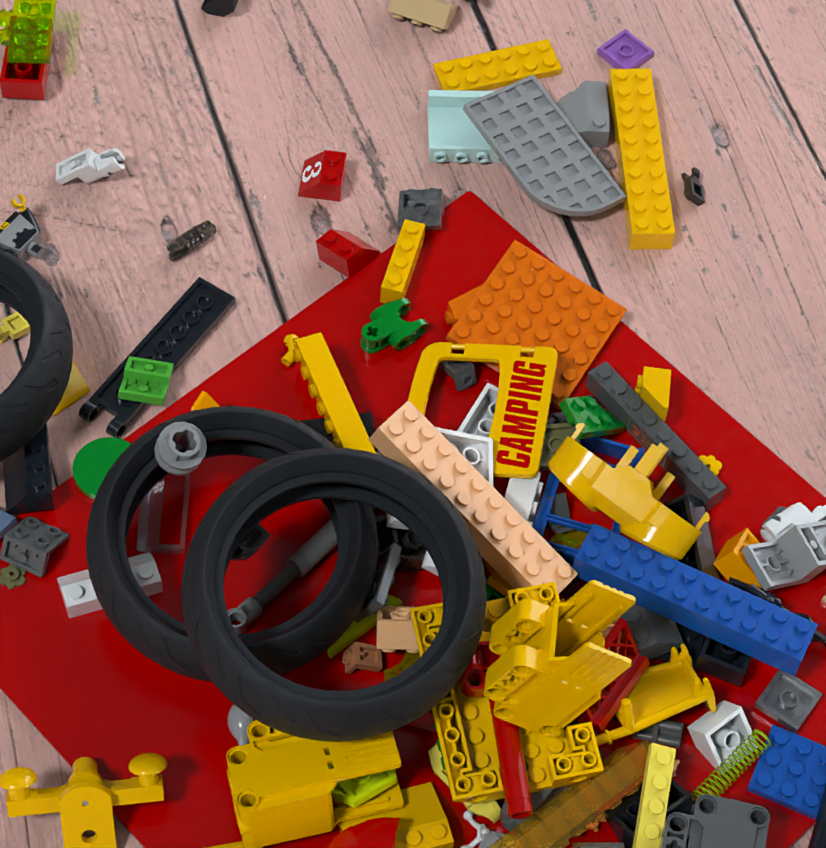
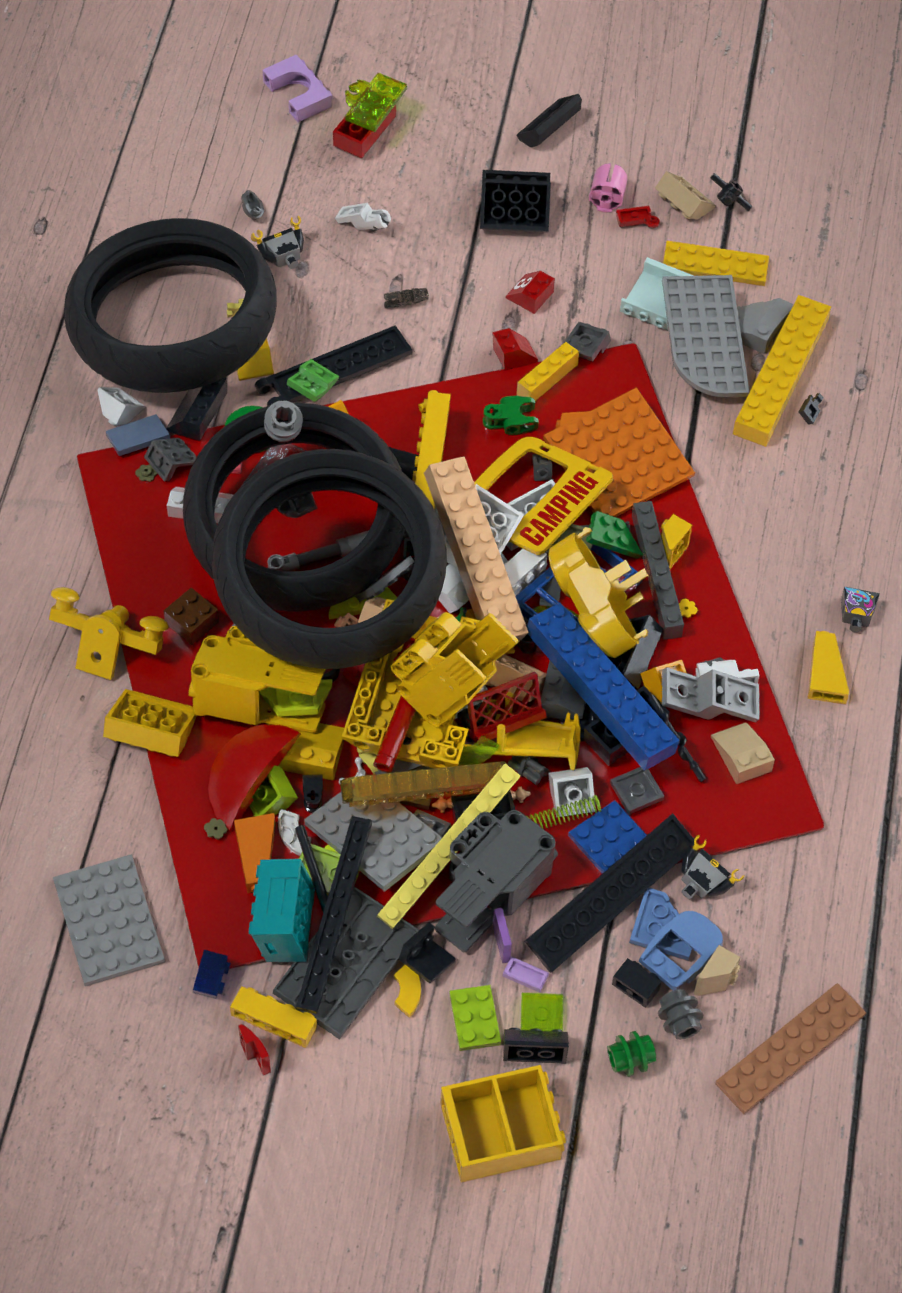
camera: 30 degrees right, 0 degrees up
medium lavender tile [597,29,654,69] -> none
none -> reddish brown brick [163,588,219,645]
none -> clear neon green tile [458,736,500,767]
none -> black slope [480,170,551,232]
none -> bright pink cylinder [589,163,627,212]
none -> red hinge [616,206,660,228]

